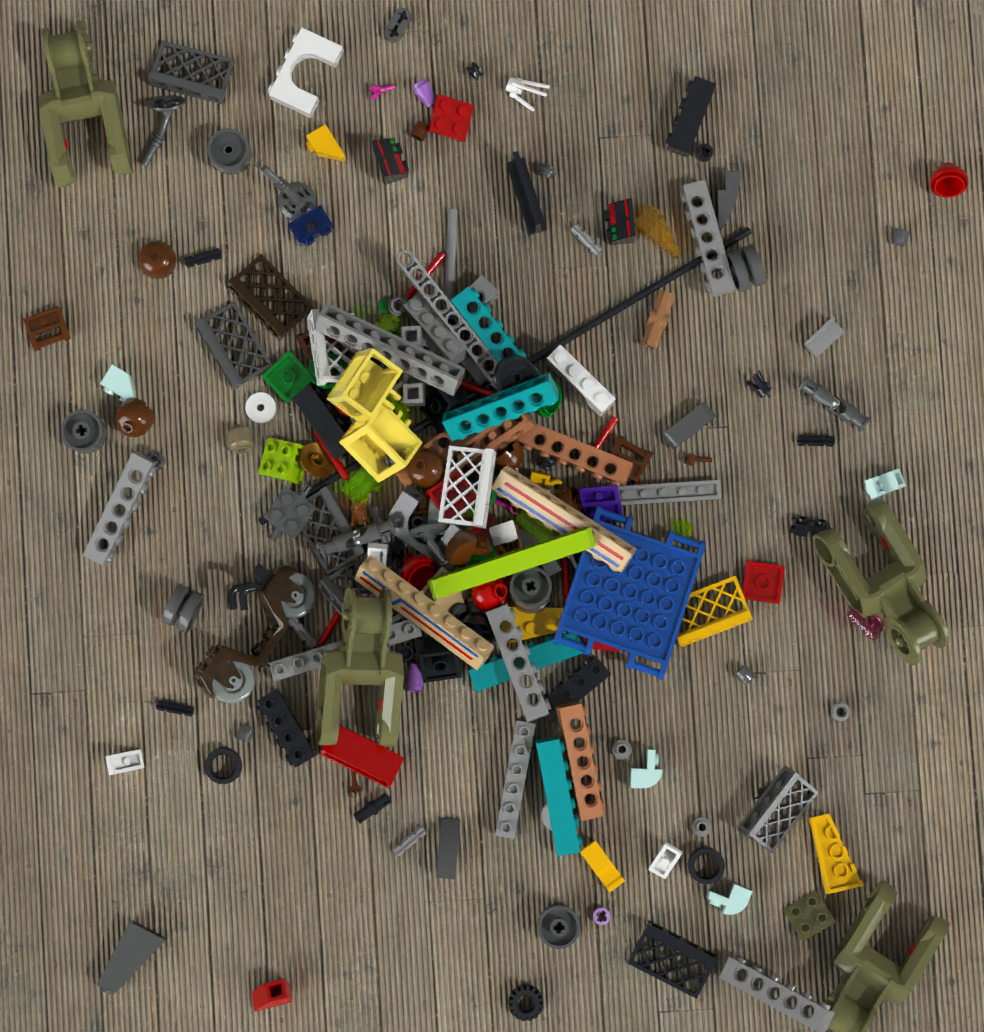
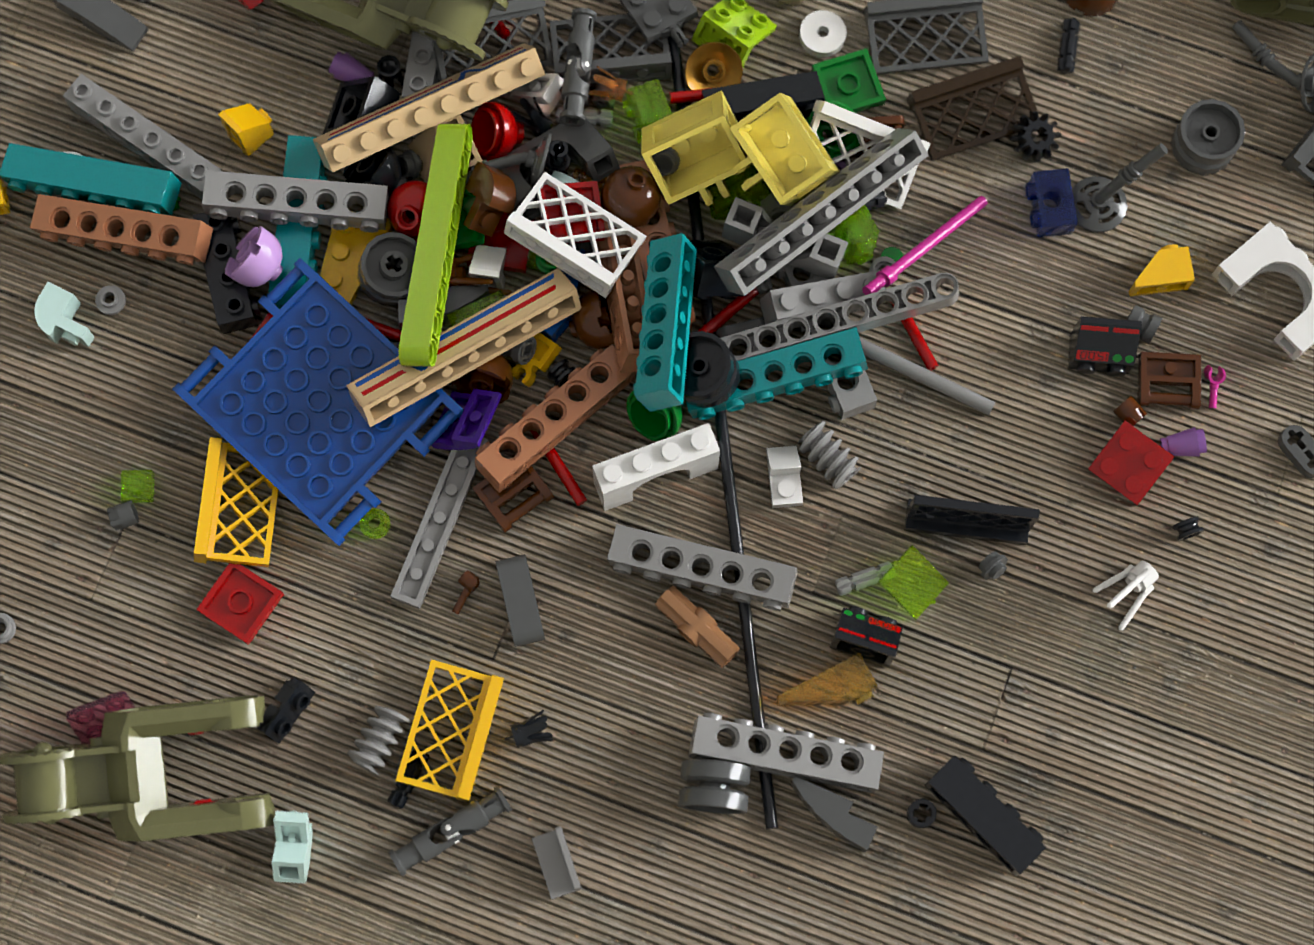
camera: 110 degrees right, 10 degrees down
none -> clear neon green plate [121,469,154,503]
none -> yellow slope [218,103,274,157]
none -> lavender cylinder [225,226,283,287]
none -> light grey piece [347,706,412,777]
none -> yellow fence [396,659,504,802]
none -> light grey brick [607,524,798,611]
none -> white slope [766,446,803,508]
none -> light grey piece [798,421,862,489]
none -> dark pink bar [862,196,987,295]
none -> clear neon green piece [878,545,949,620]
none -> black gear [1010,111,1061,162]
none -> dark grey wheel [1127,304,1163,344]
none -> reddish brown plate [1137,352,1201,410]

